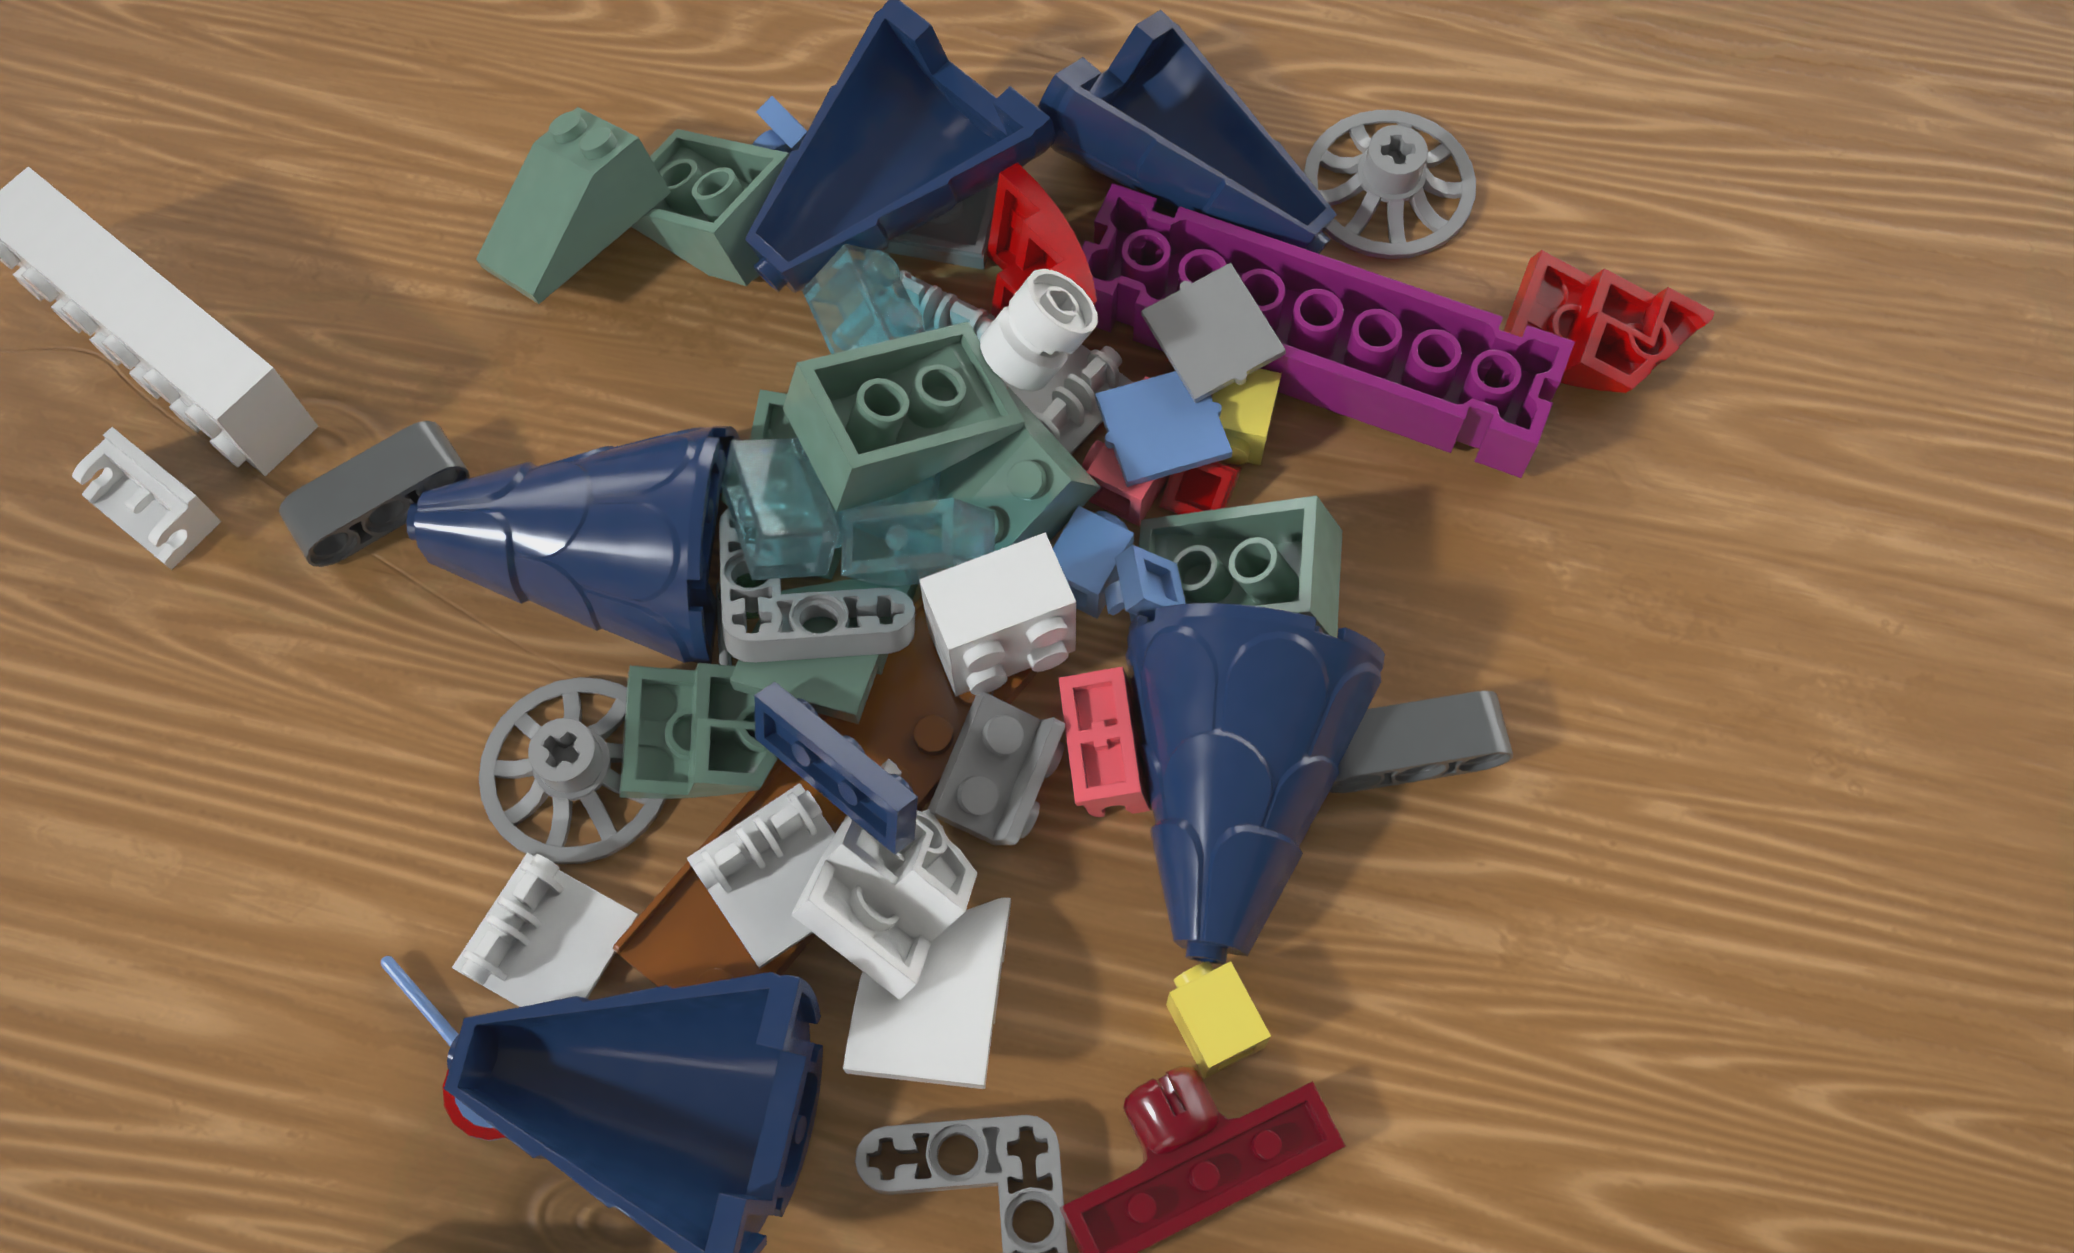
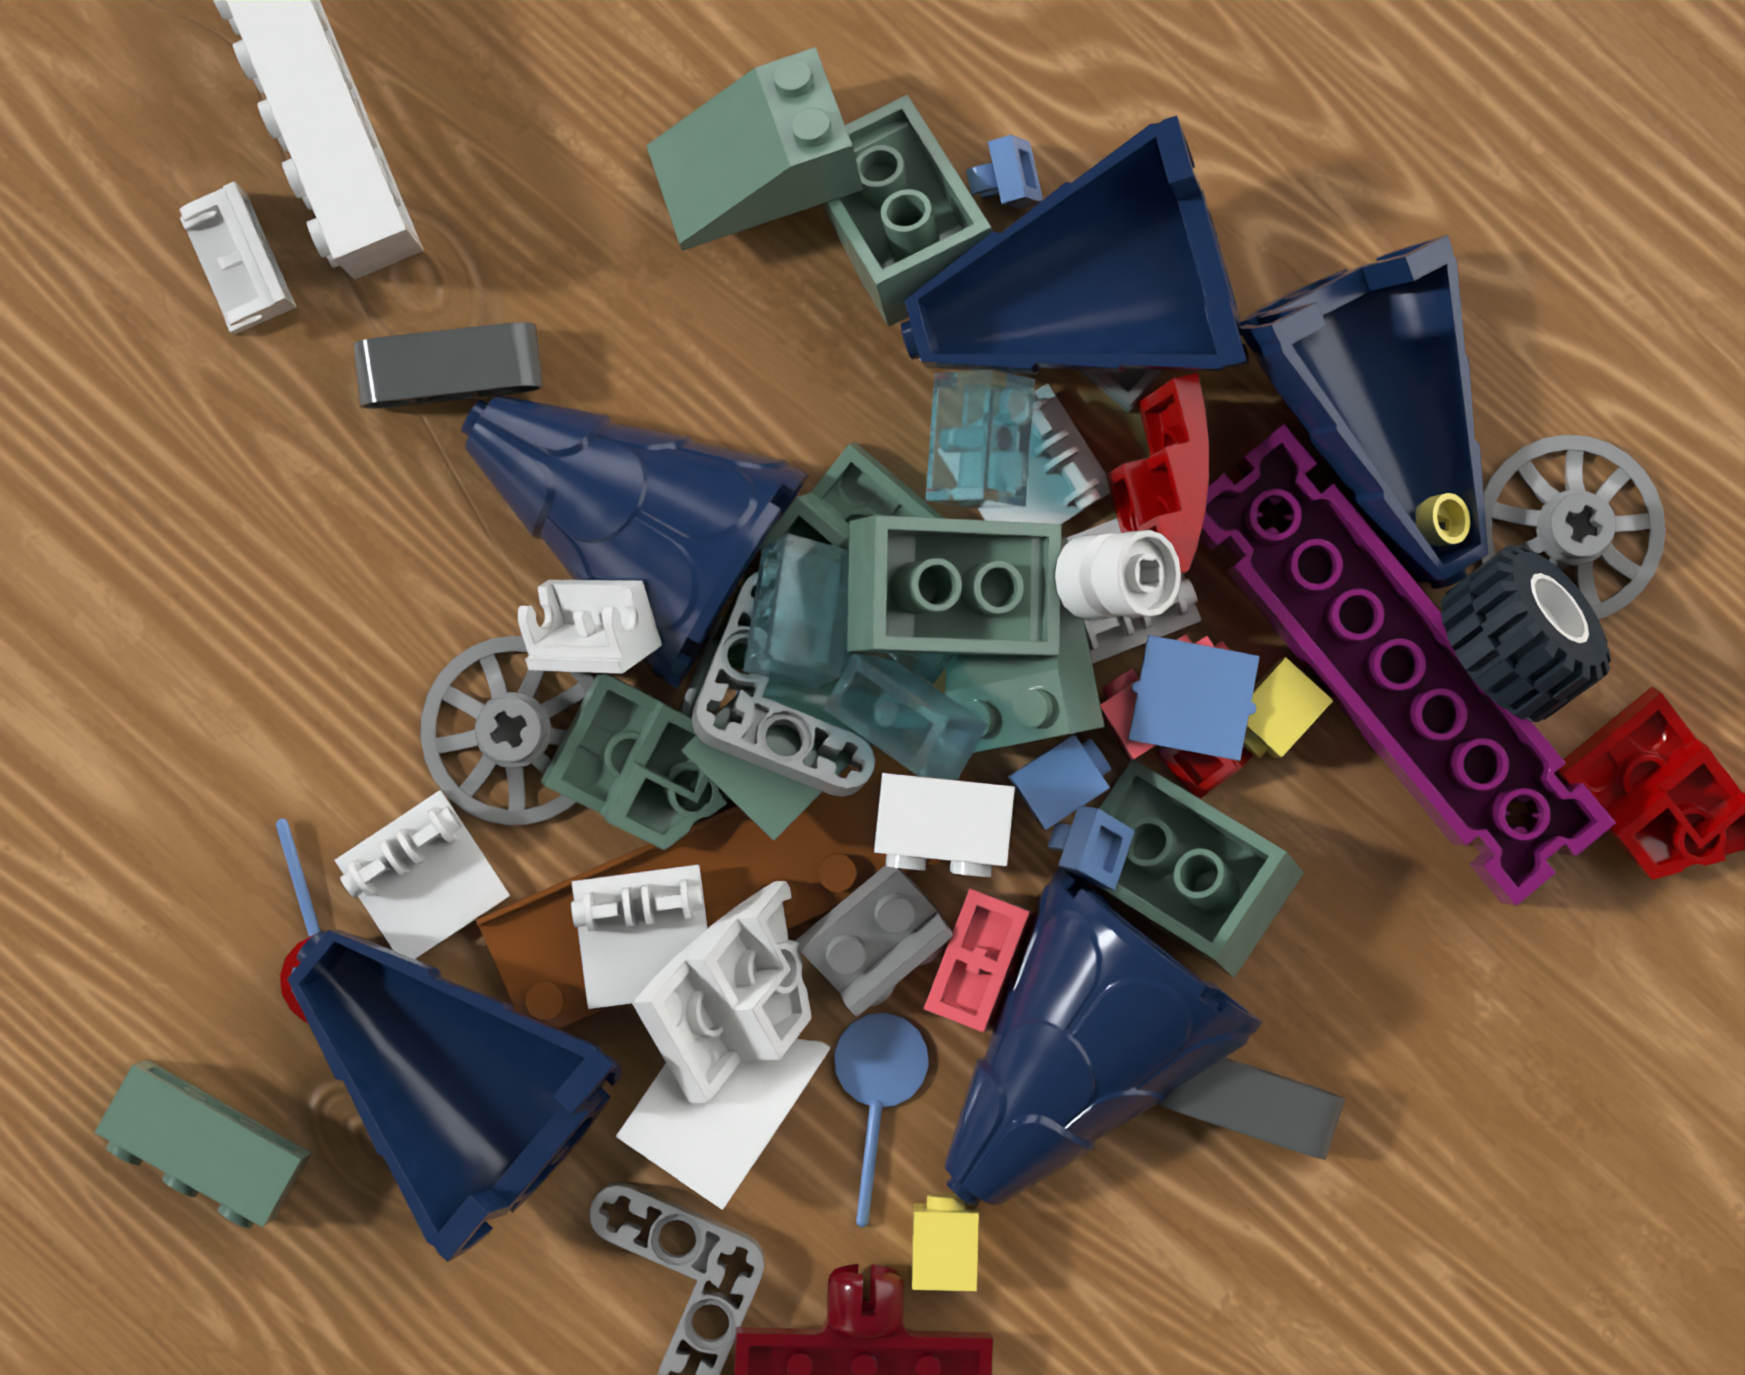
camera: 25 degrees right, 20 degrees up
dark blue plate [754,682,918,855] -> none
light grey piece [1142,263,1286,403] -> none
none -> white hinge [518,580,662,674]
none -> medium blue piece [834,1012,929,1228]
none -> light yellow hinge [1415,493,1470,547]
none -> black wheel [1441,545,1611,722]

